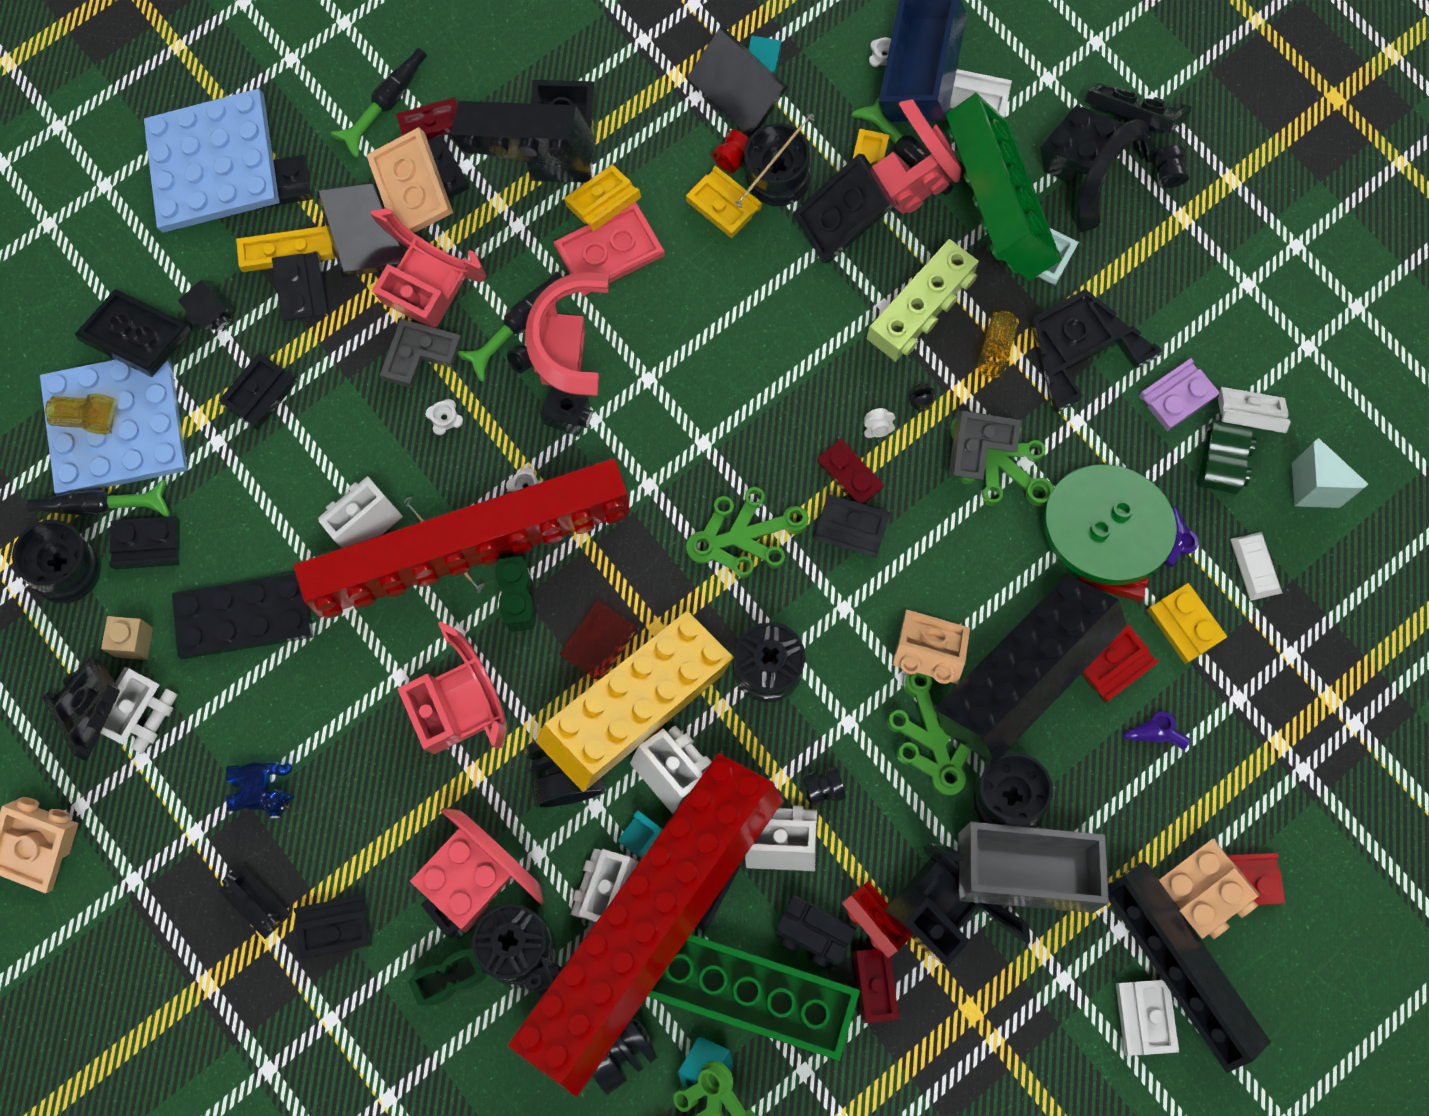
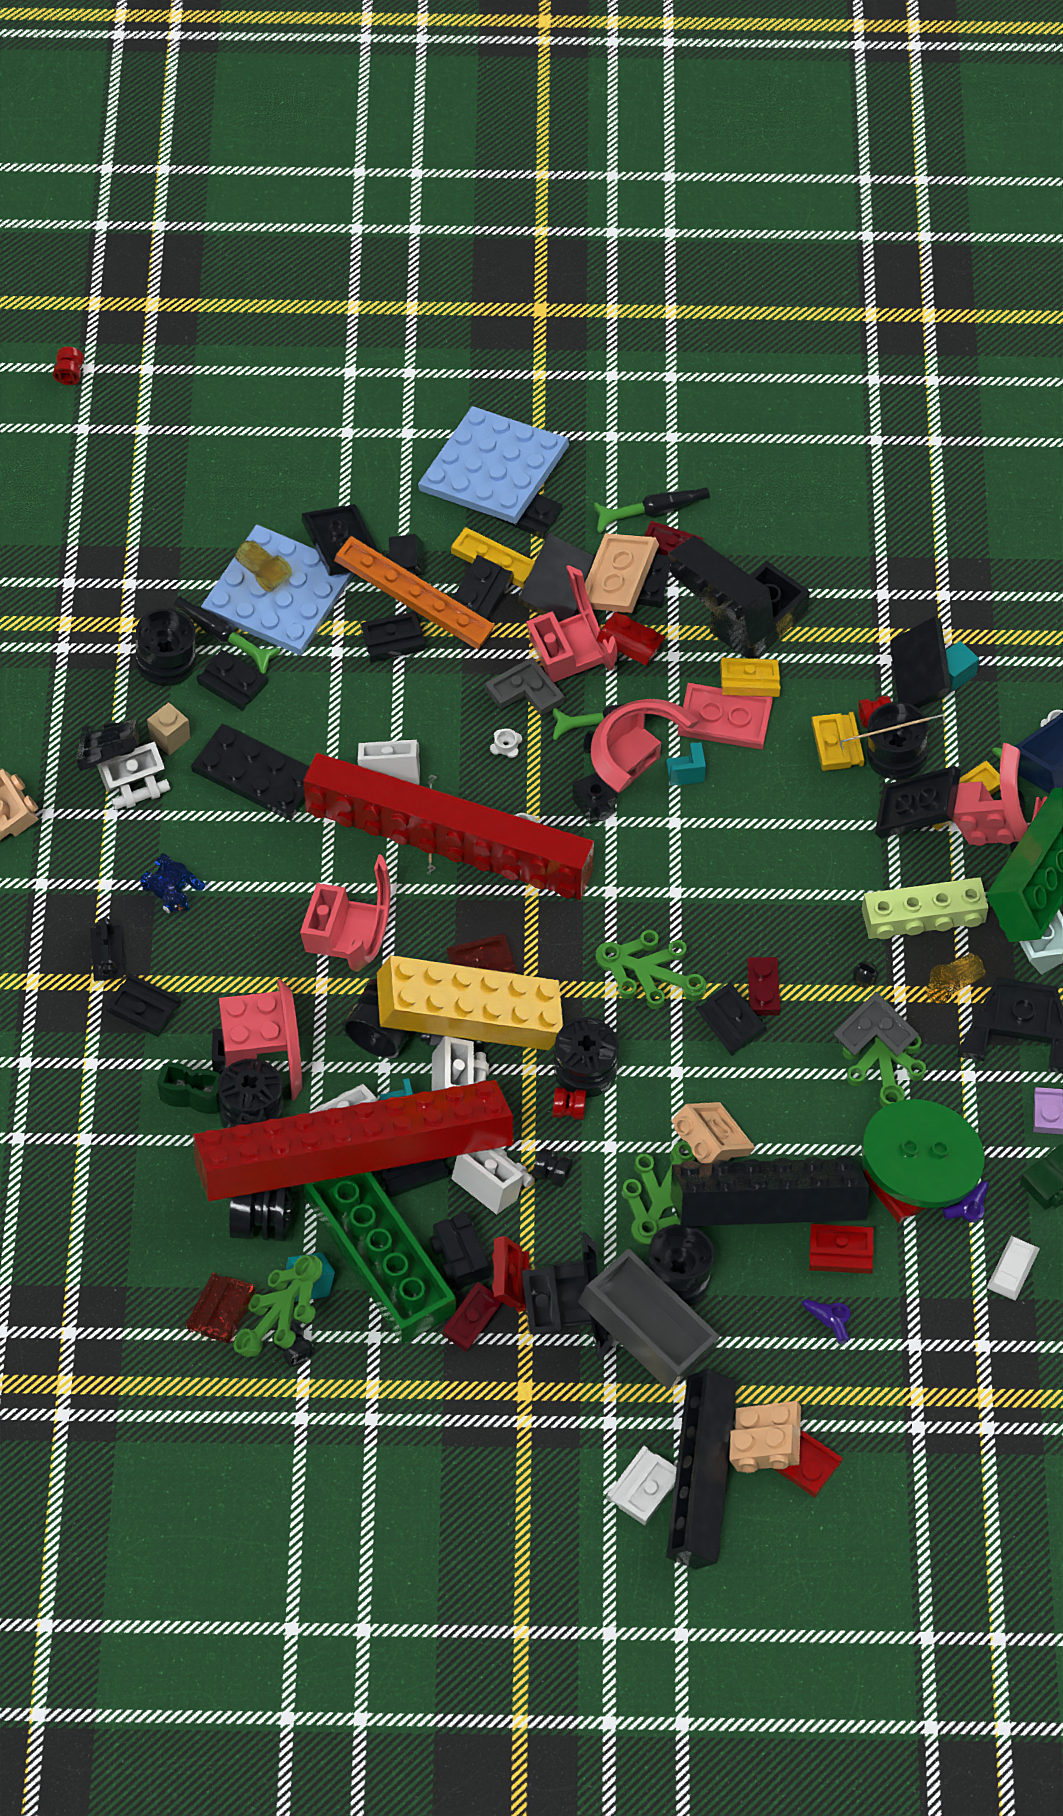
camera: 40 degrees right, 15 degrees down
dark green brick [495,556,536,632] -> none
white plate [864,408,895,438] -> none
yellow plate [1147,583,1227,665] -> none
none -> orange plate [334,536,495,650]
none -> red wheel [553,1087,586,1121]
none -> red plate [596,611,665,666]
none -> teal panel [666,742,706,786]

